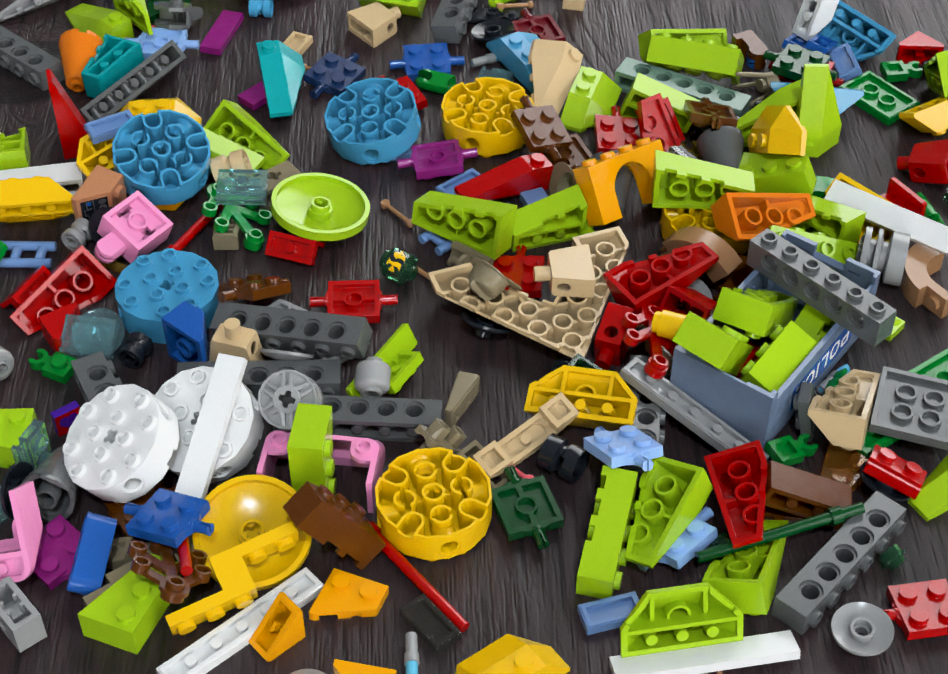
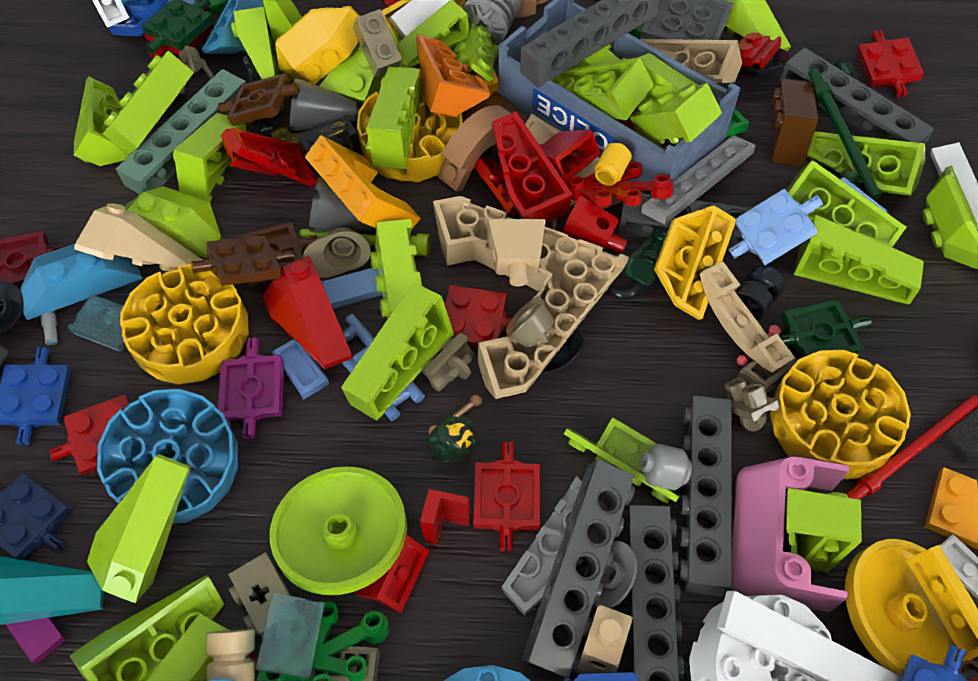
camera: 85 degrees left, 15 degrees up
reddish brown plate [217,274,291,303] -> none
light grey wheel [258,370,324,431] -> none
reddish brown wedge [283,481,386,570] -> none
medium nougat hinge [380,199,415,228] -> none
green piece [415,69,456,95] -> none
dark tan slope [445,371,480,428] -> none
medium blue tile [577,591,639,635] -> none
plate [593,105,641,154] -> none
red wedge [704,440,768,549] -> none
leg [731,30,768,70] -> none
clear orange wing [821,442,868,493] -> none
light grey dish [831,602,894,656] -> none
none -> lime wedge [87,454,191,603]
none -> dark tan brick [353,9,402,77]
none -> red panel [420,489,471,546]

